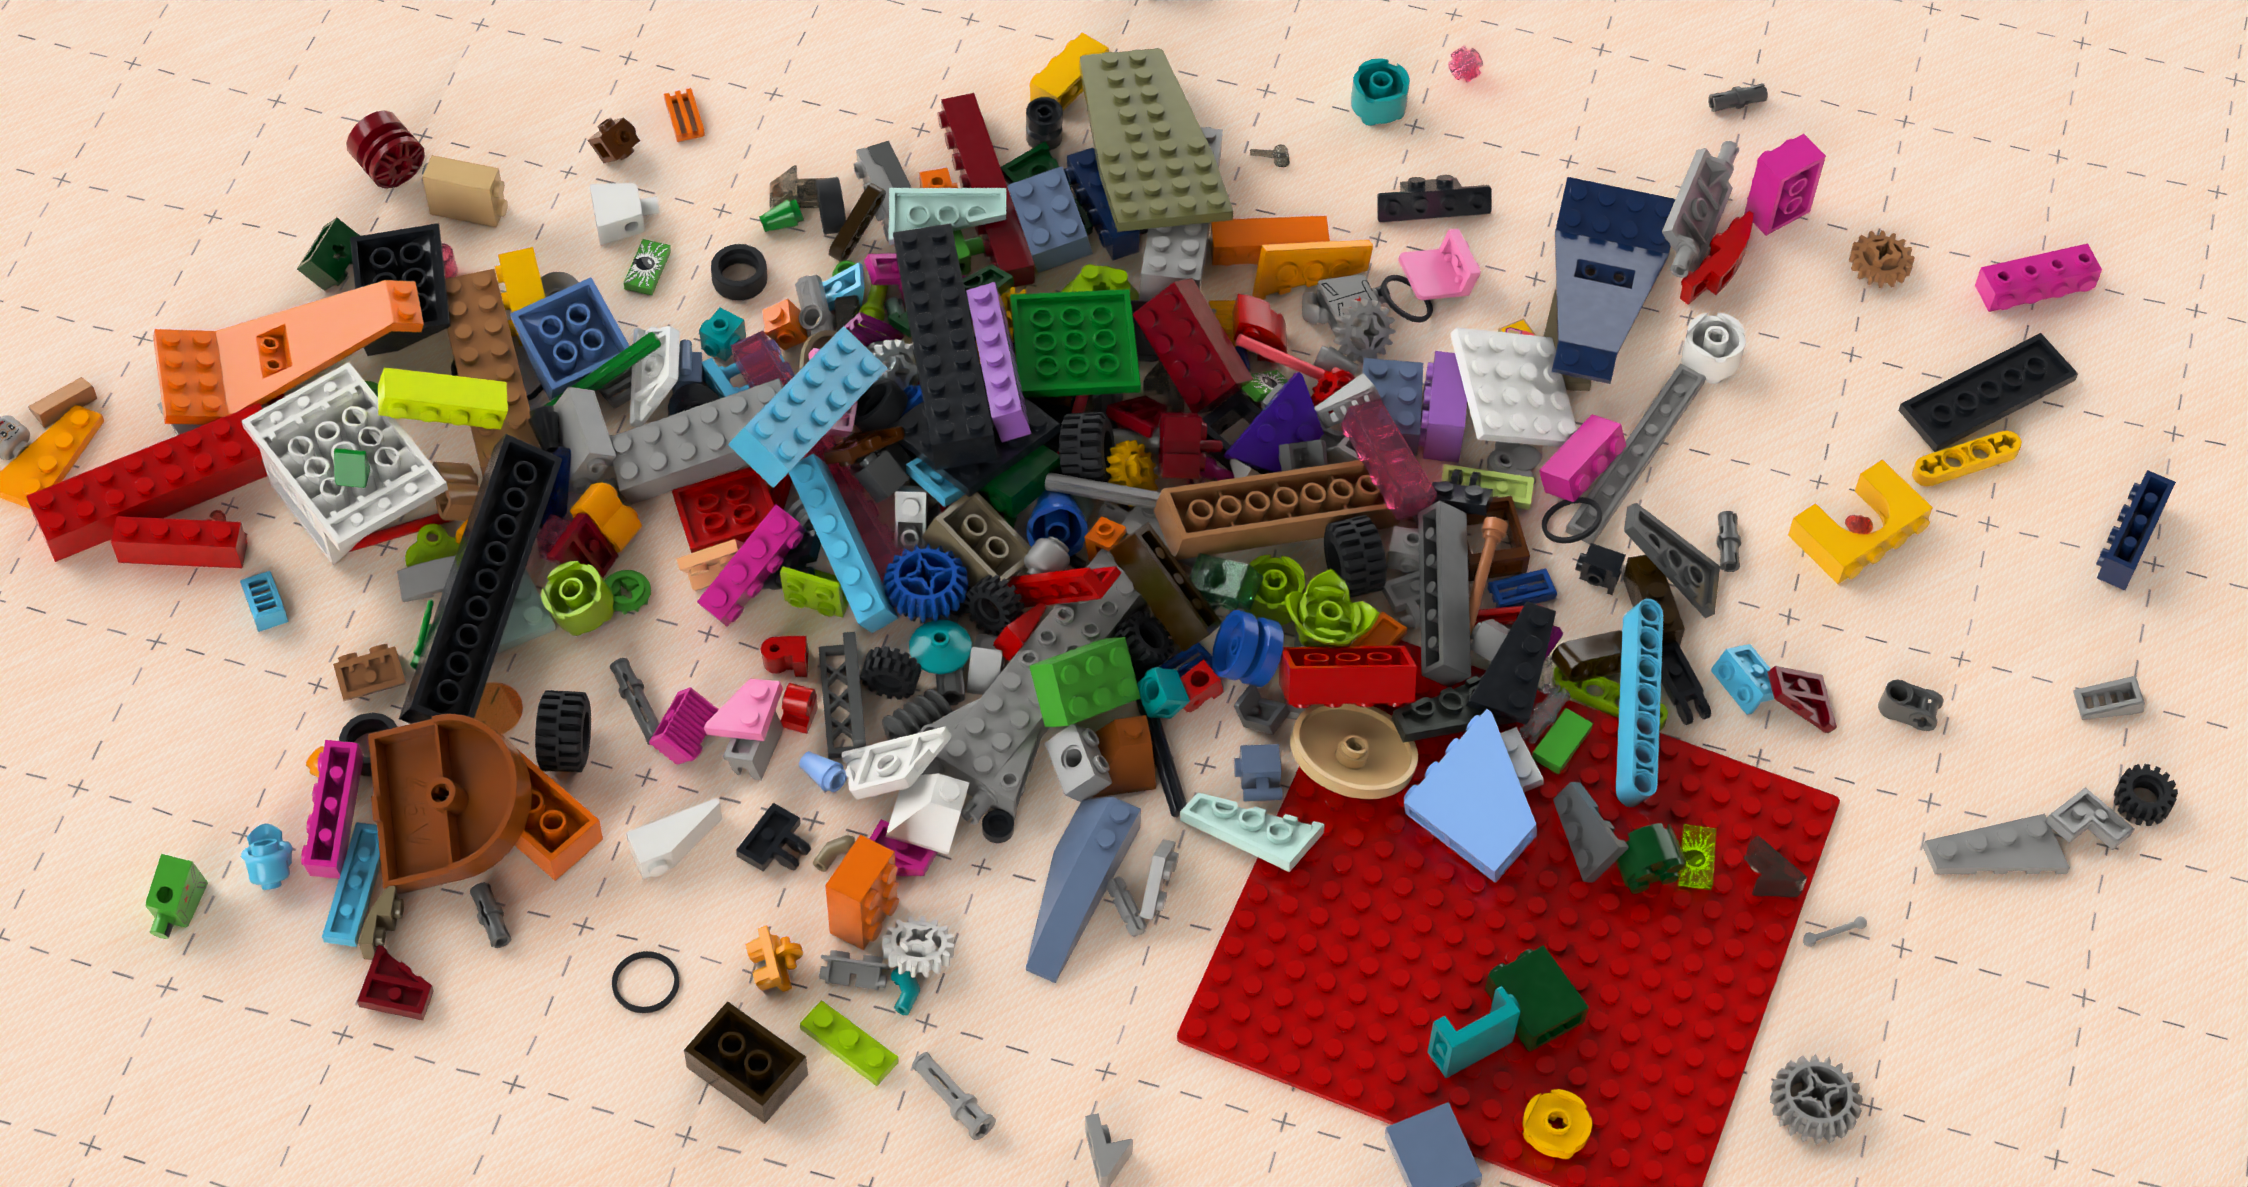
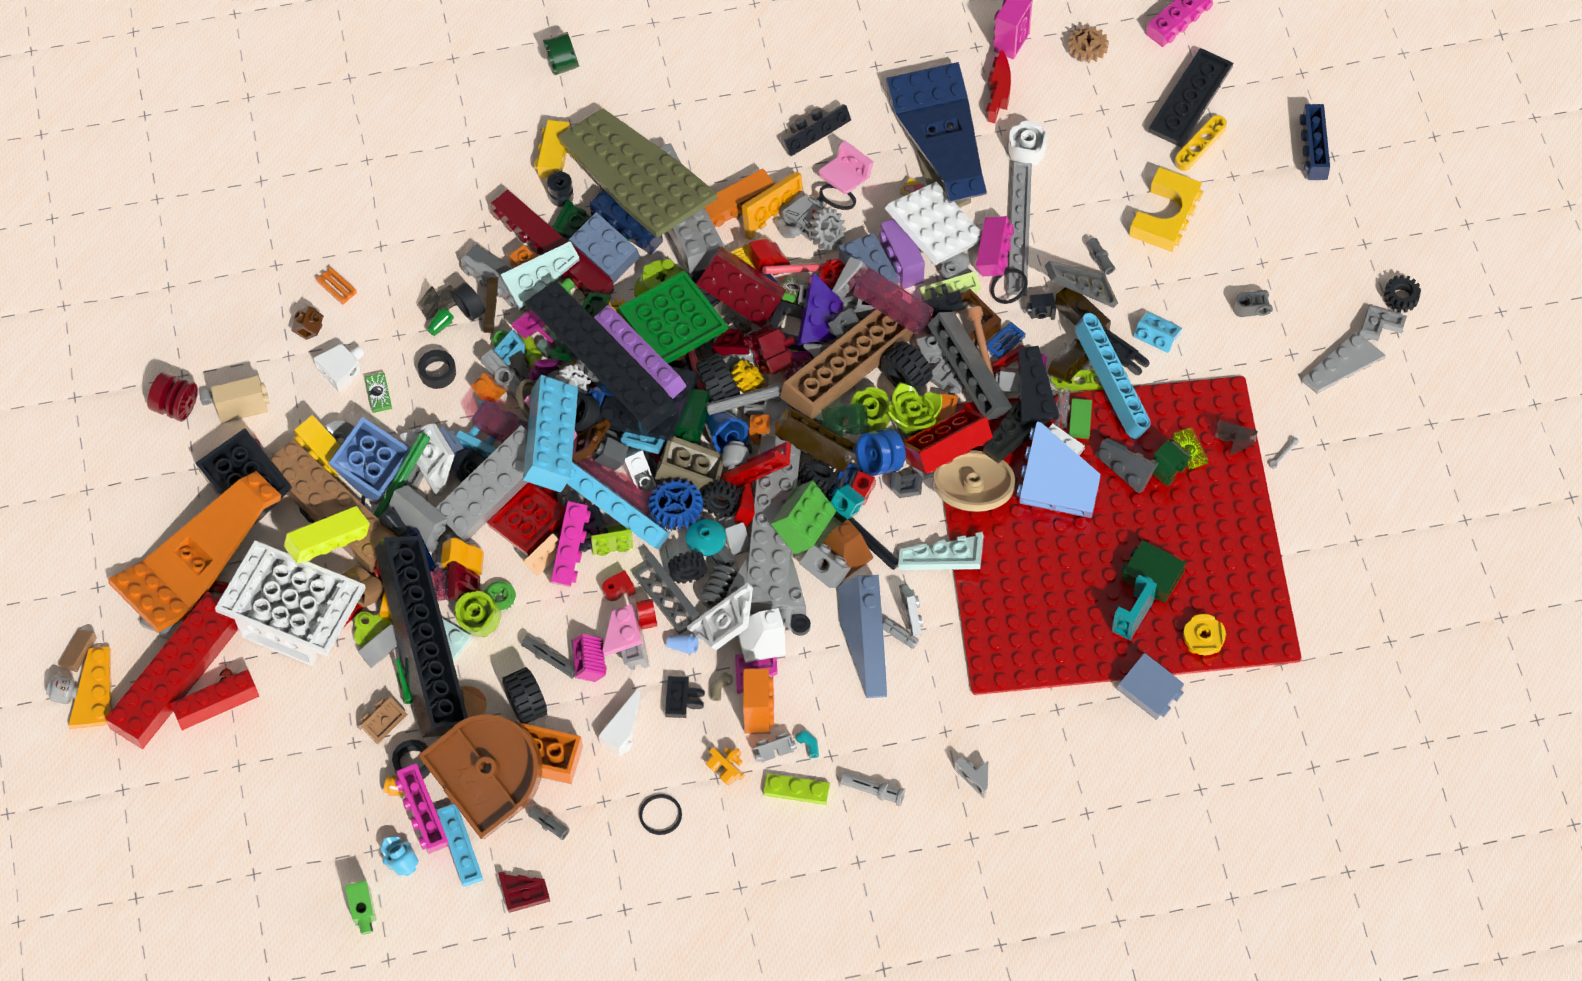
camera: 25 degrees left, 5 degrees up
medium azure slope [240,571,289,632] -> none
dark green brick [297,217,360,291] -> none
slope [334,449,370,488] -> none
dark tan slope [359,886,404,960] -> none
dark brown brick [684,1001,808,1124] -> none
teal brick [699,307,746,362] -> none
white gear [882,916,954,978] -> none
sand blue brick [1234,744,1283,802] -> none
clear smoke hand [1250,144,1290,167] -> none
light grey cone [1313,345,1359,375] -> none
teal brick [1351,58,1410,126] -> none
clear pink gear [1448,45,1483,82] -> none
light grey plate [1662,141,1740,278] -> none
dark red wing [1767,666,1837,733] -> none
light grey gear [1770,1054,1863,1145] -> none
clear red arm [1845,515,1873,534] -> none
light grey slope [2073,676,2145,720] -> none

